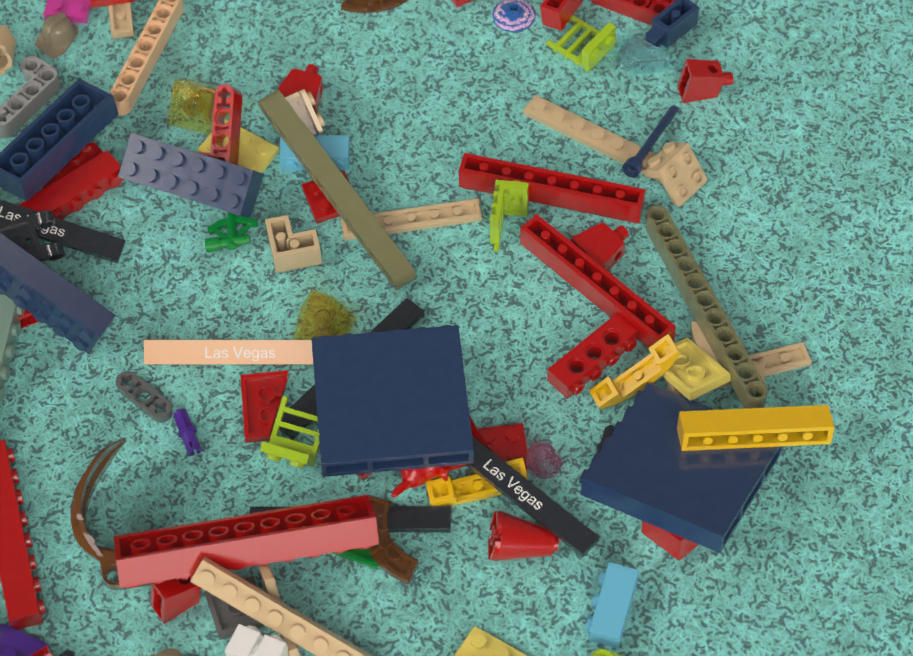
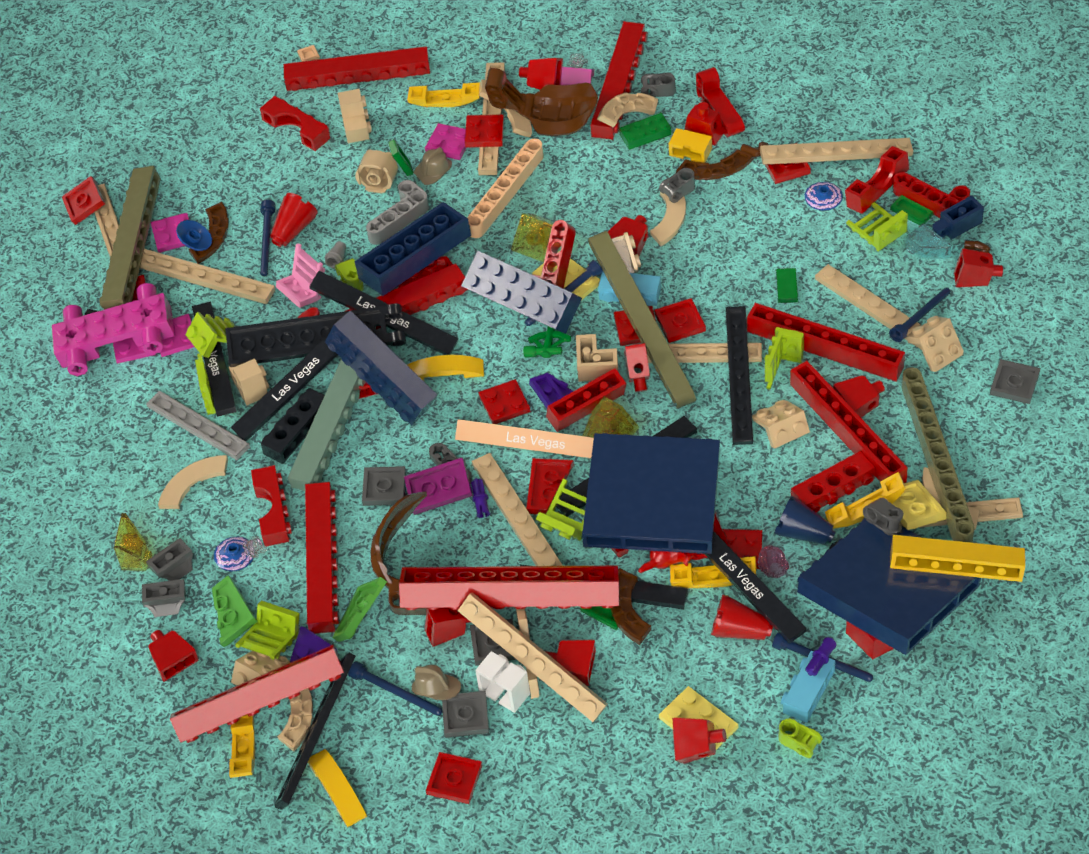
camera: 15 degrees right, 5 degrees down
none -> bright green wing [332,577,387,642]
none -> dark grey plate [362,466,406,506]
none -> green tile [388,139,414,176]
none -> magenta plate [404,457,473,515]
none -> yellow slope [407,355,484,381]
none -> tan plate [472,453,563,566]
none -> red plate [478,379,531,424]
none -> dark blue piece [525,260,603,326]
none -> dark purple wing [529,373,573,408]
none -> red torso [545,640,596,686]
none -> red brick [546,368,626,432]
none -> torso [624,343,650,392]
none -> tan tile [650,192,686,246]
none -> red plate [654,298,706,343]
none -> dark grey piece [659,168,695,203]
none -> black tile [725,306,753,445]
none -> tan bracket [752,400,810,449]
none -> dark blue piece [772,632,873,682]
none -> dark blue cone [774,495,836,545]
none -> green tile [776,268,798,303]
none -> dark purple axle [805,637,837,676]
none -> dark grey piece [863,498,904,536]
none -> green tile [890,195,933,227]
none -> reddish brown arm [964,241,991,253]
none -> dark grey plate [990,359,1041,404]

